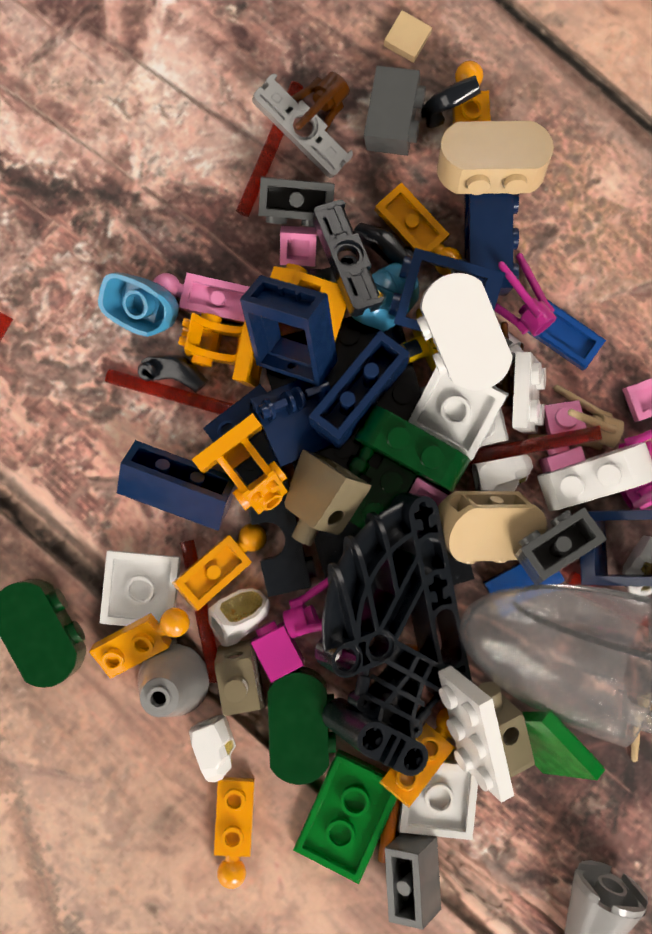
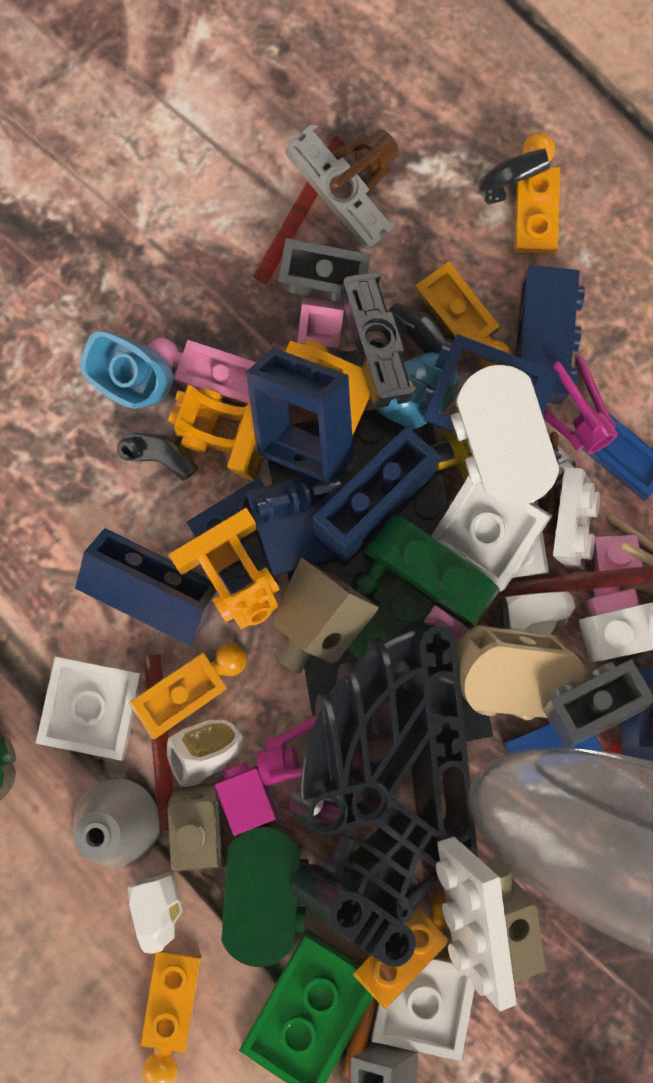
camera: 10 degrees right, 5 degrees down
light orange plate [89,608,190,679] -> none
clear red bar [105,369,233,415] -> none
black arch [248,480,317,597] -> none
dark grey brick [364,66,426,156] -> none
tan tile [384,10,432,63] -> none
tan brick [437,121,554,195] -> none
green tile [522,711,605,780] -> none

